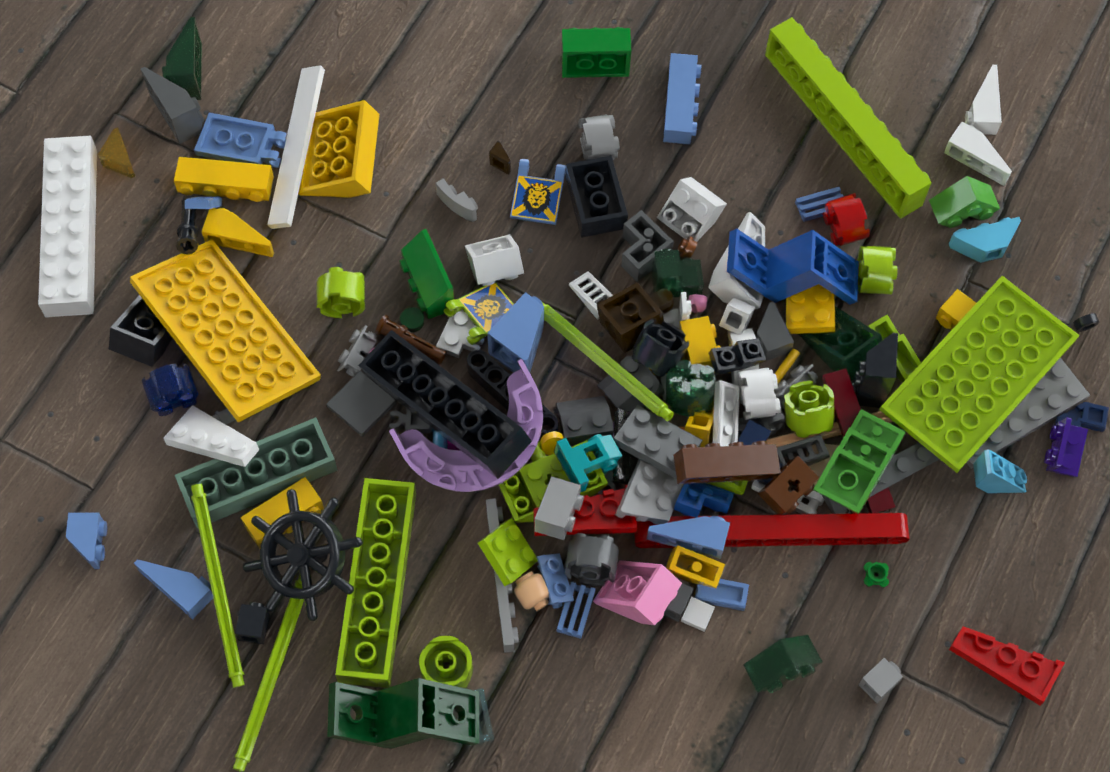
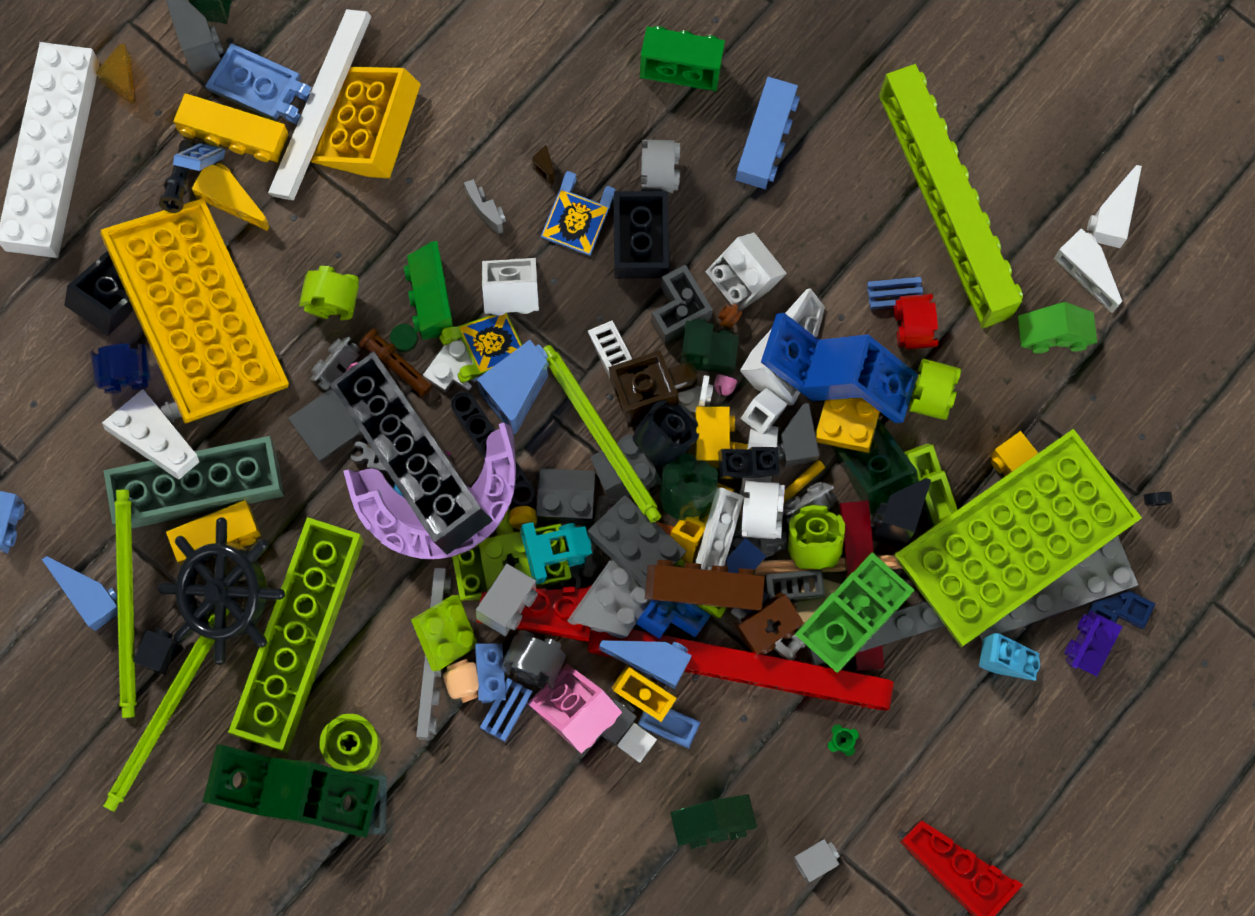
camera: 10 degrees right, 10 degrees up
medium azure slope [949,217,1021,263] -> none

